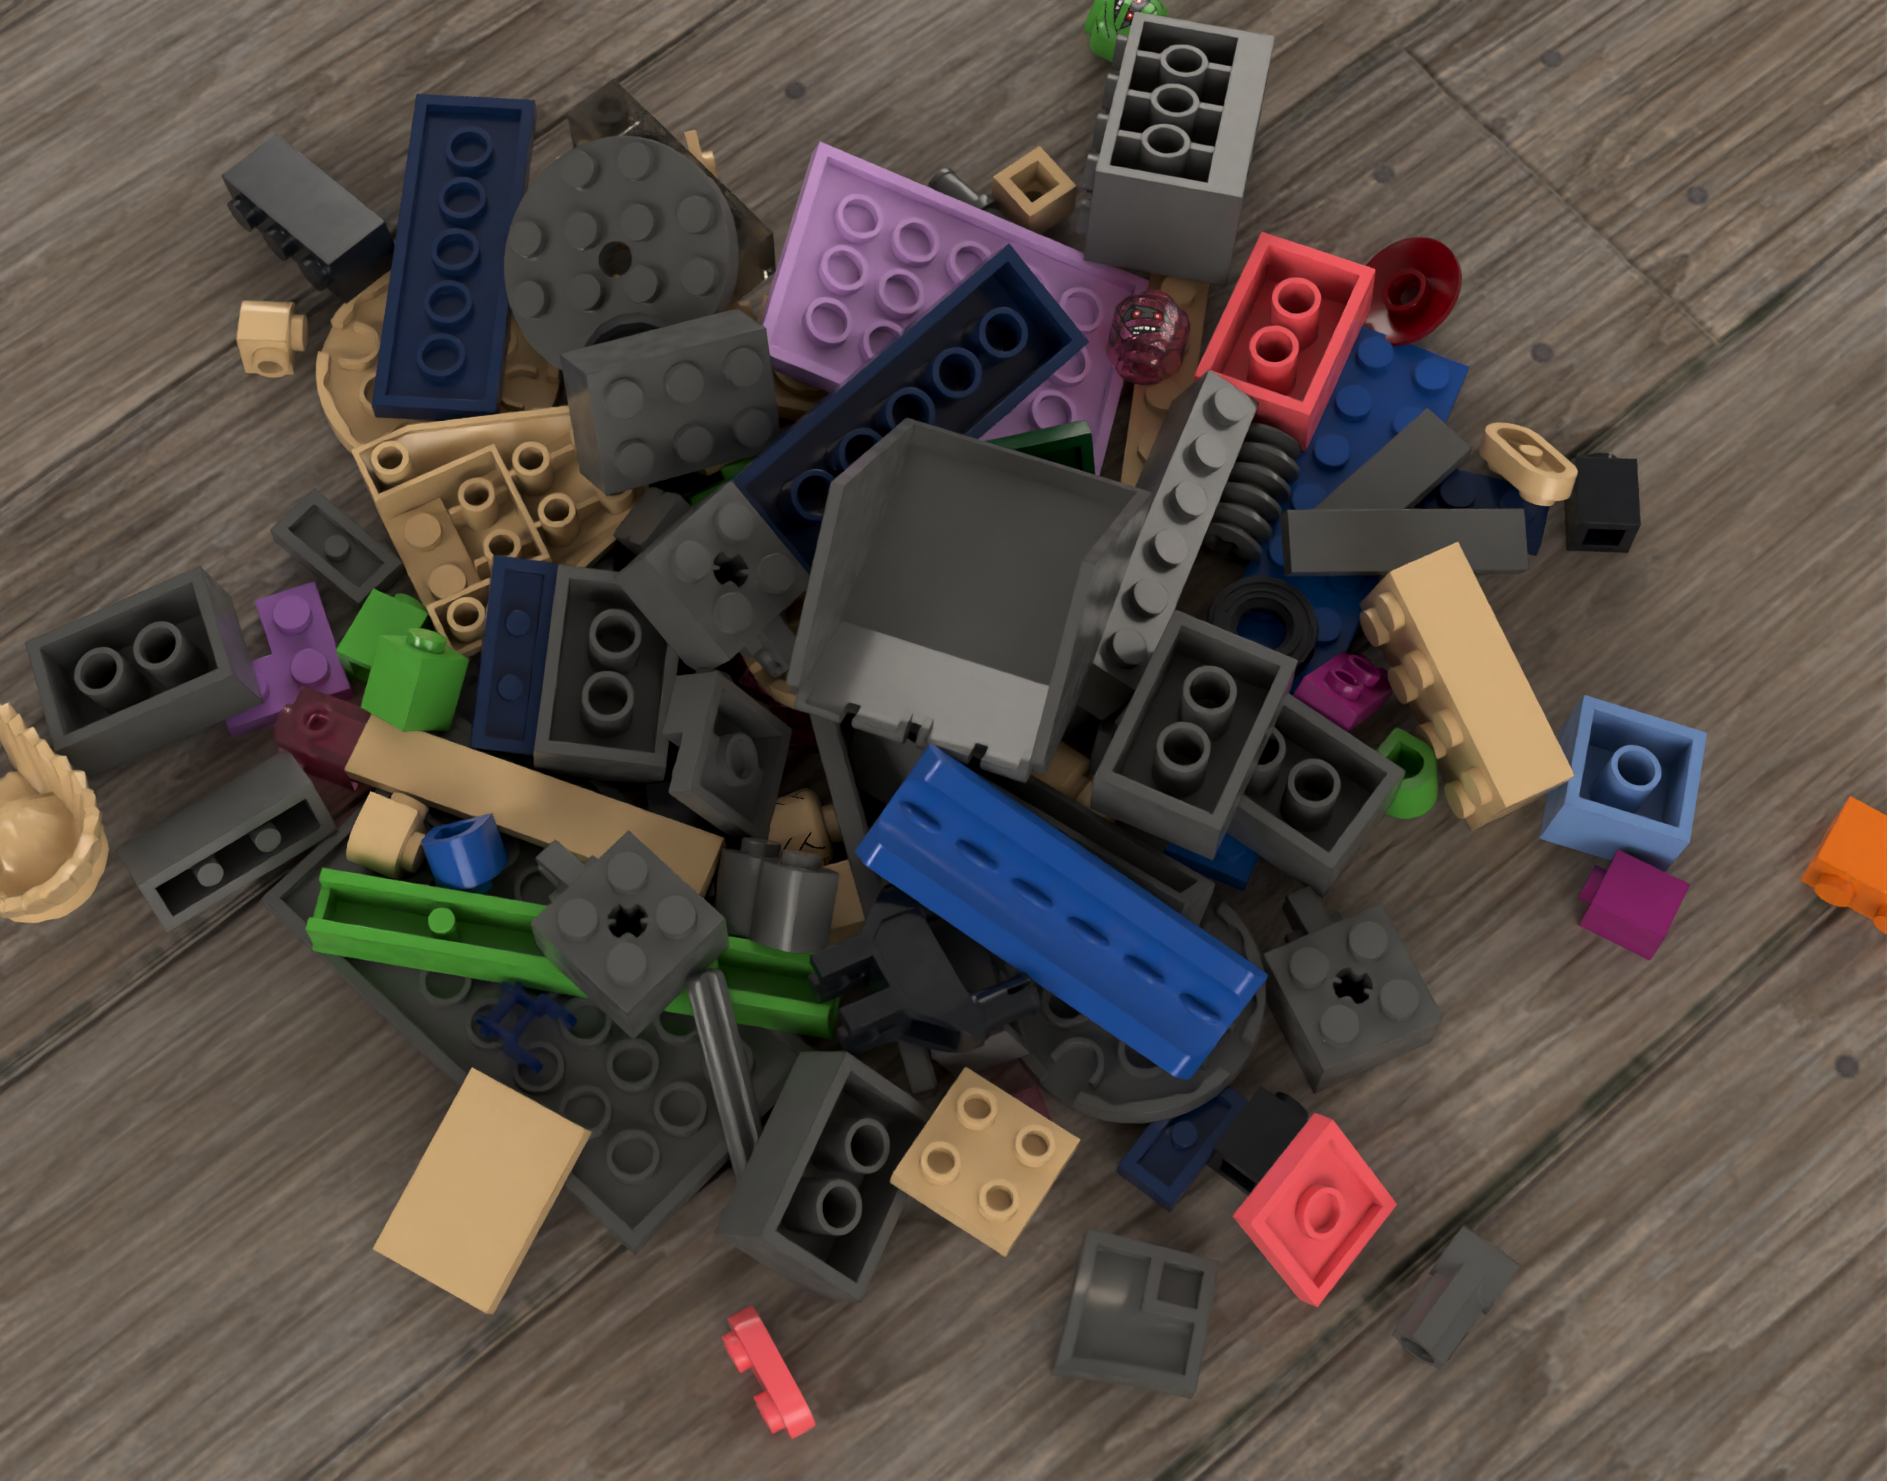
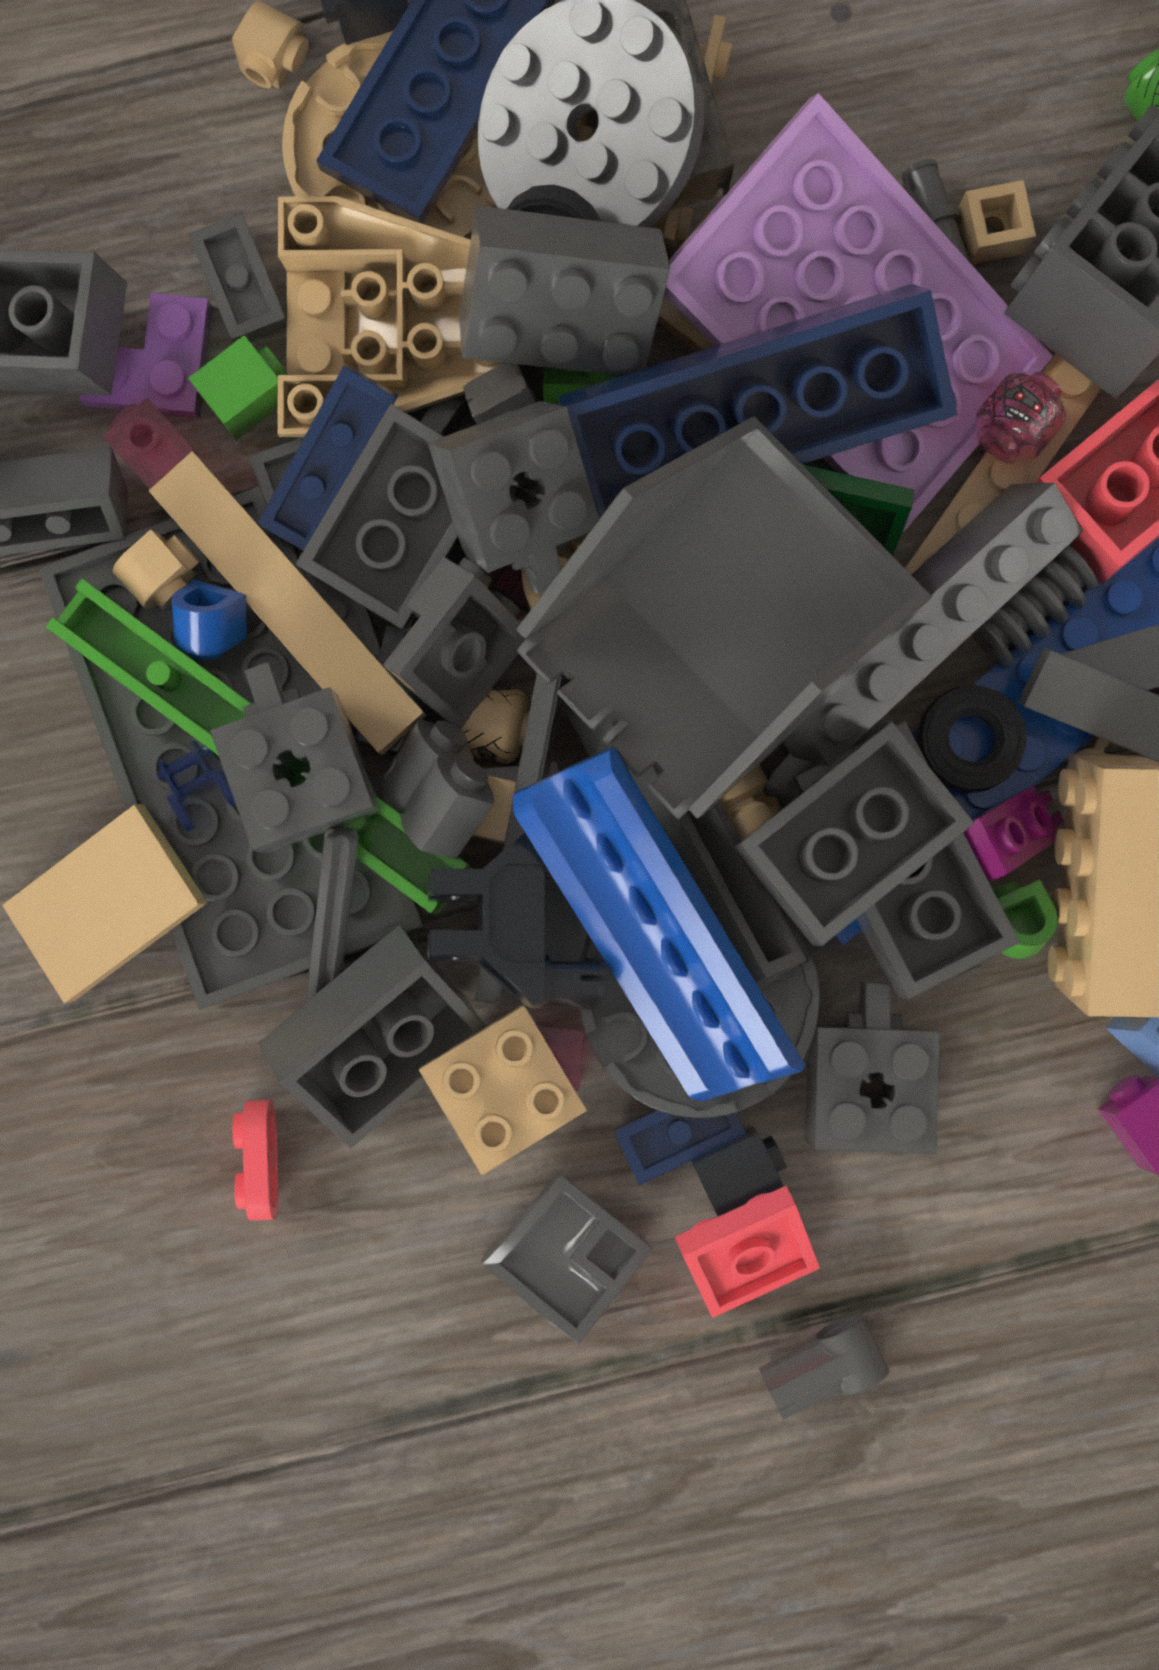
camera: 25 degrees right, 20 degrees up
bright green brick [361,628,469,732] -> none

